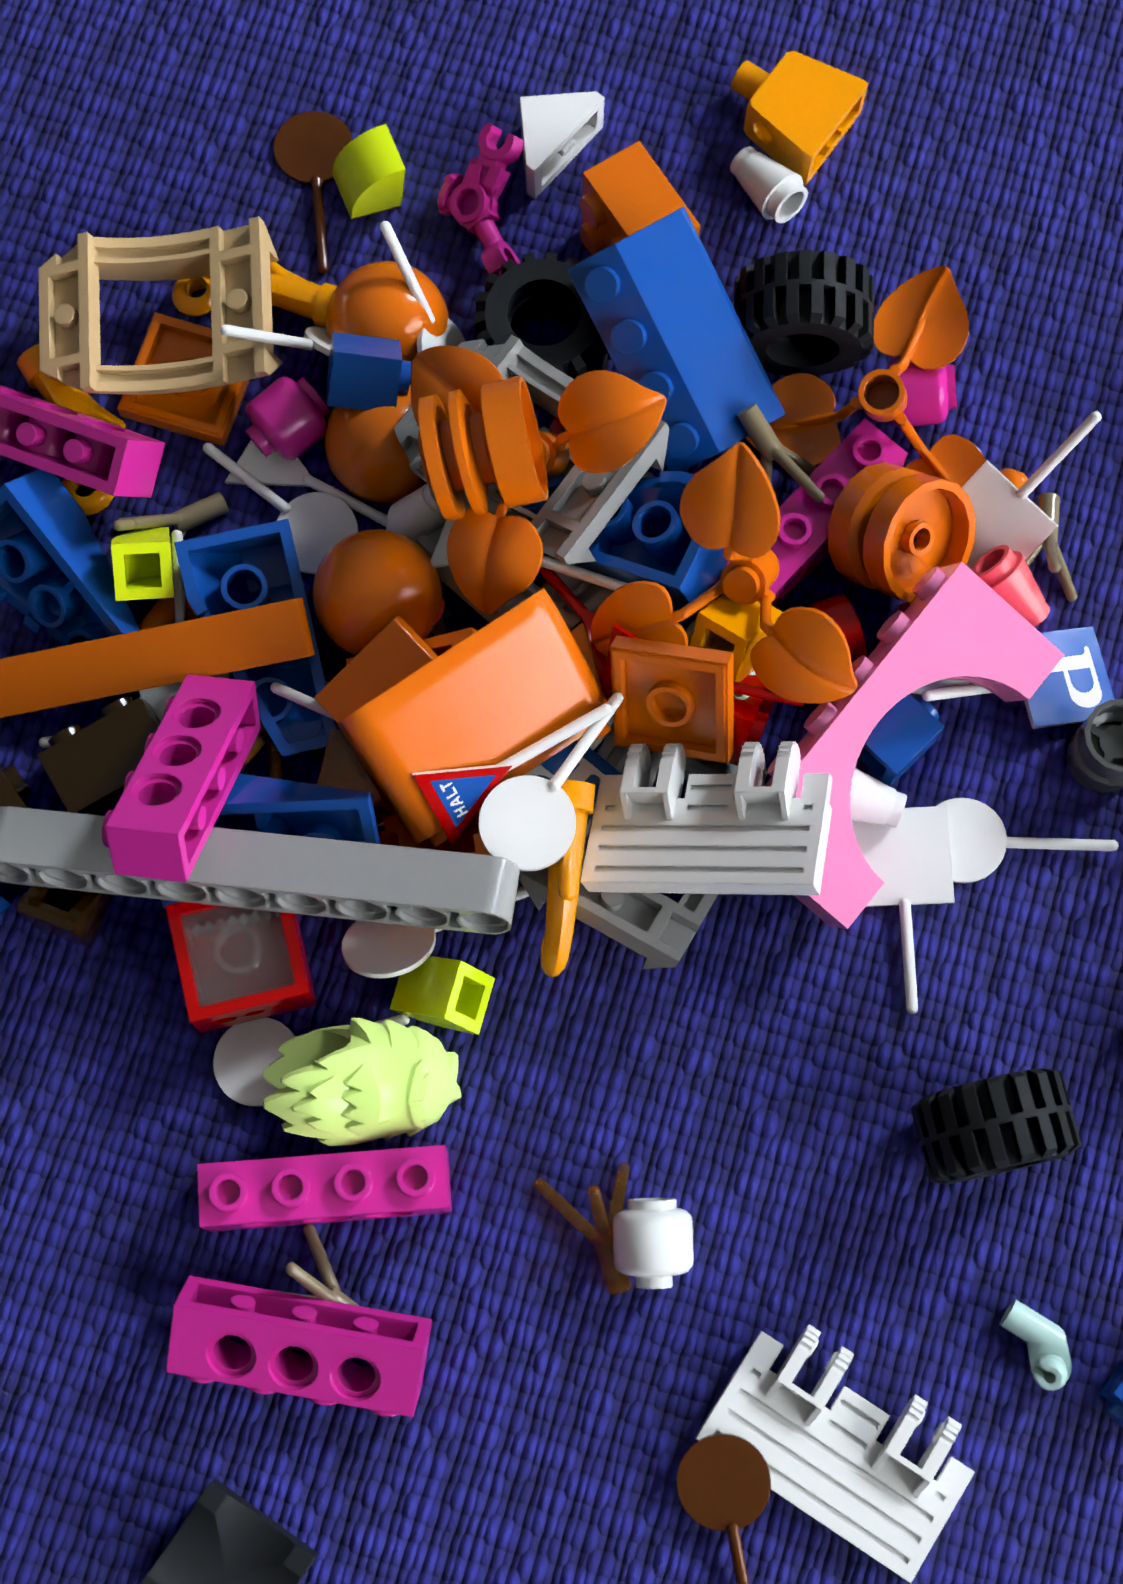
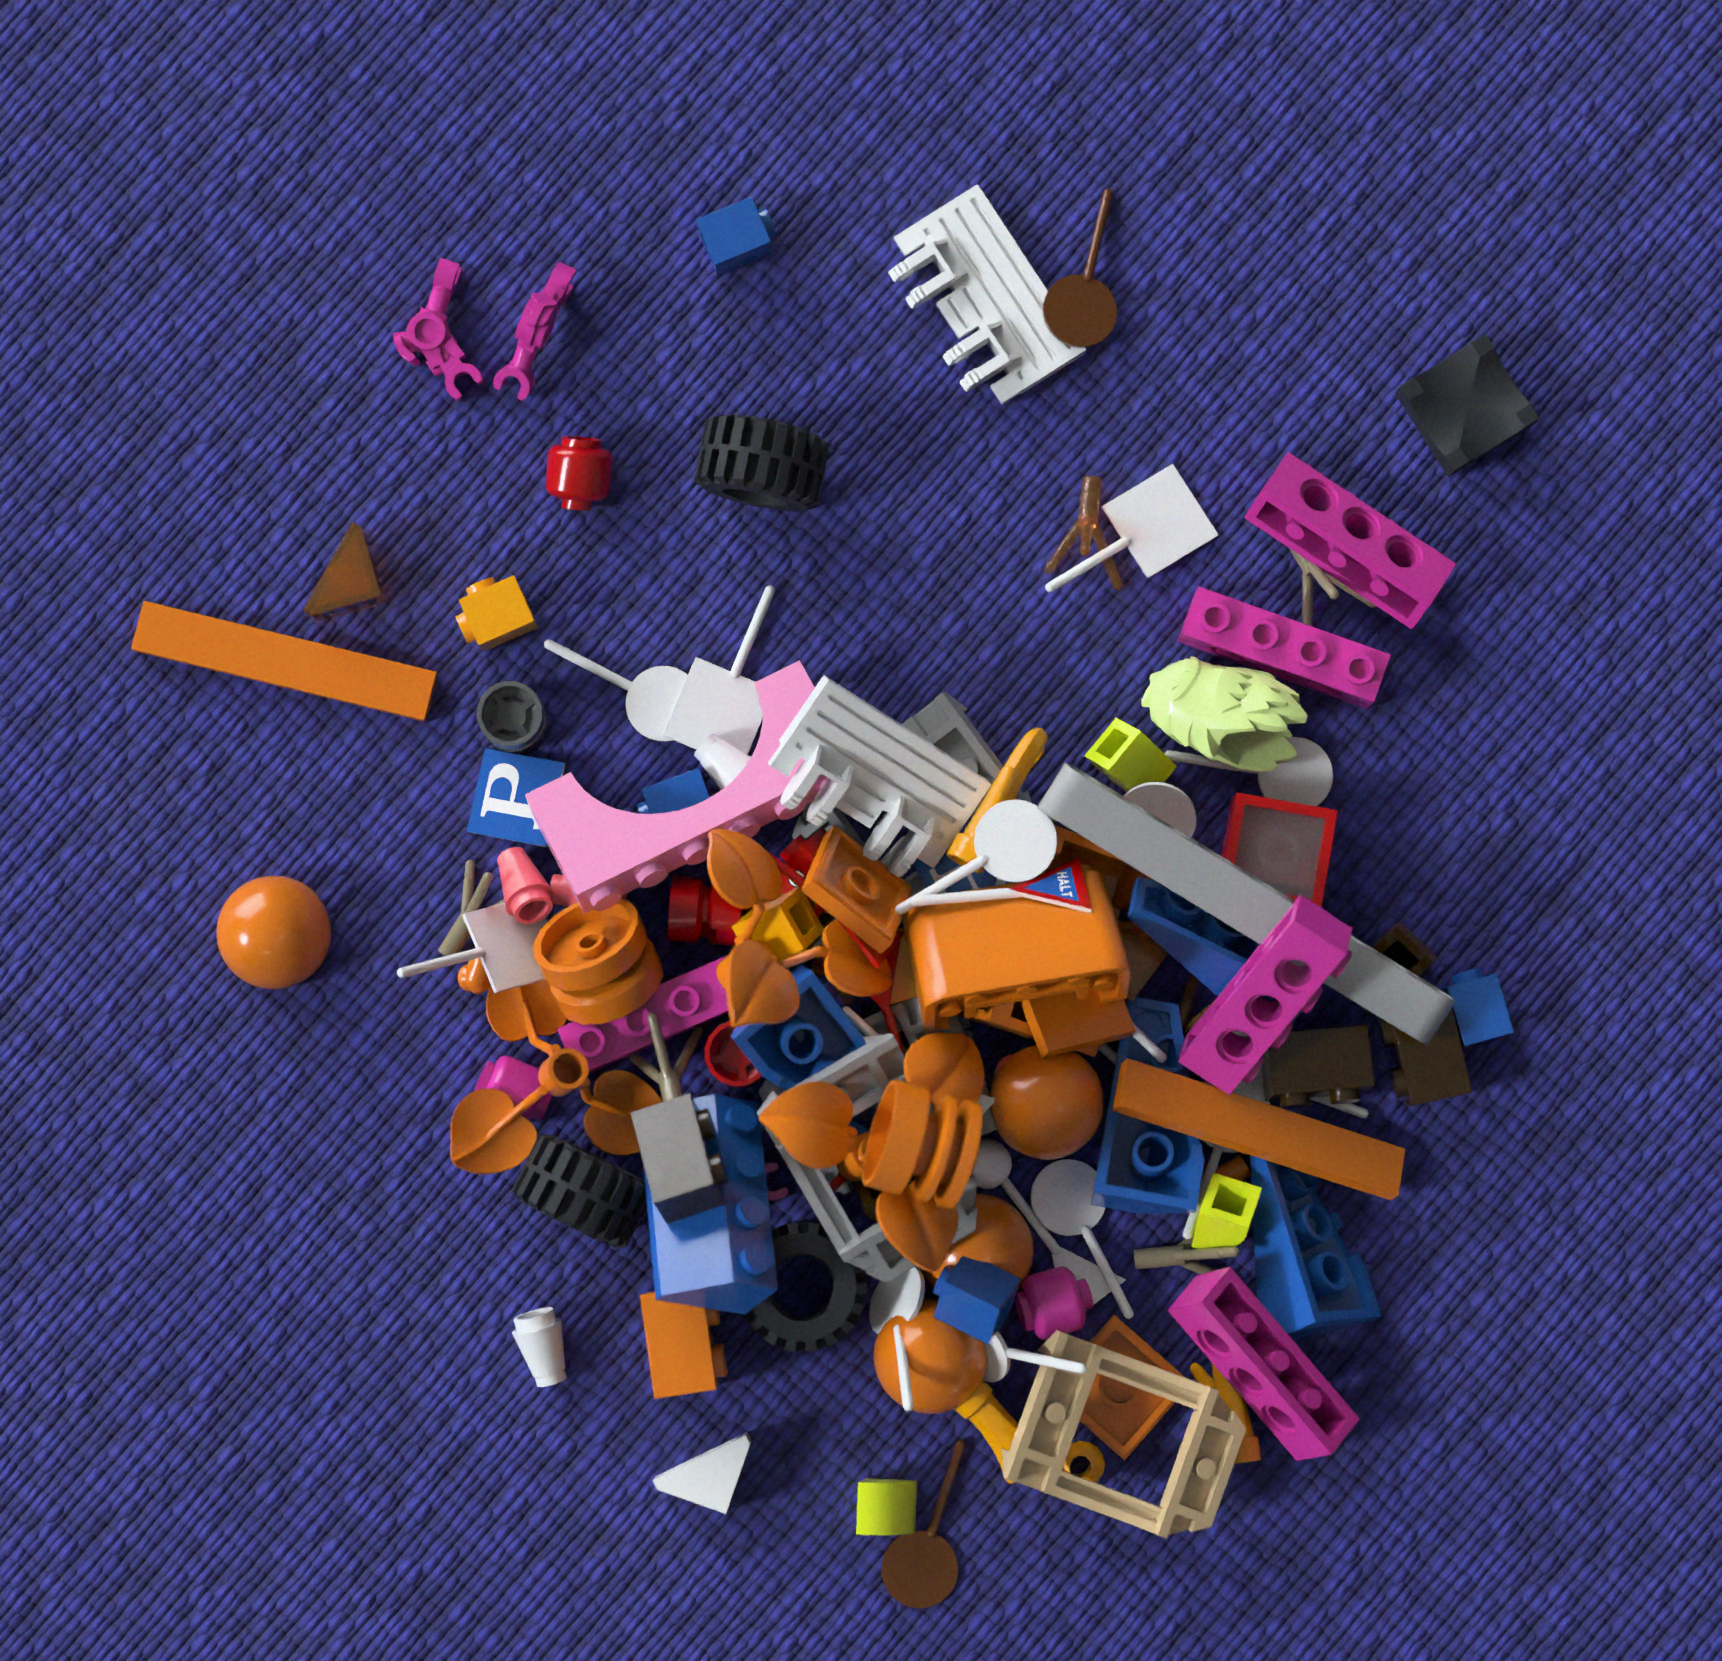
camera: 155 degrees left, 10 degrees up
dark pink piece [437,122,524,276] -> none
white head [613,1198,694,1289] -> none
light orange torso [730,51,868,186] -> none
light aqua arm [1000,1299,1072,1391] -> none
none -> brick [631,1093,729,1224]
none -> white piece [1045,464,1218,592]

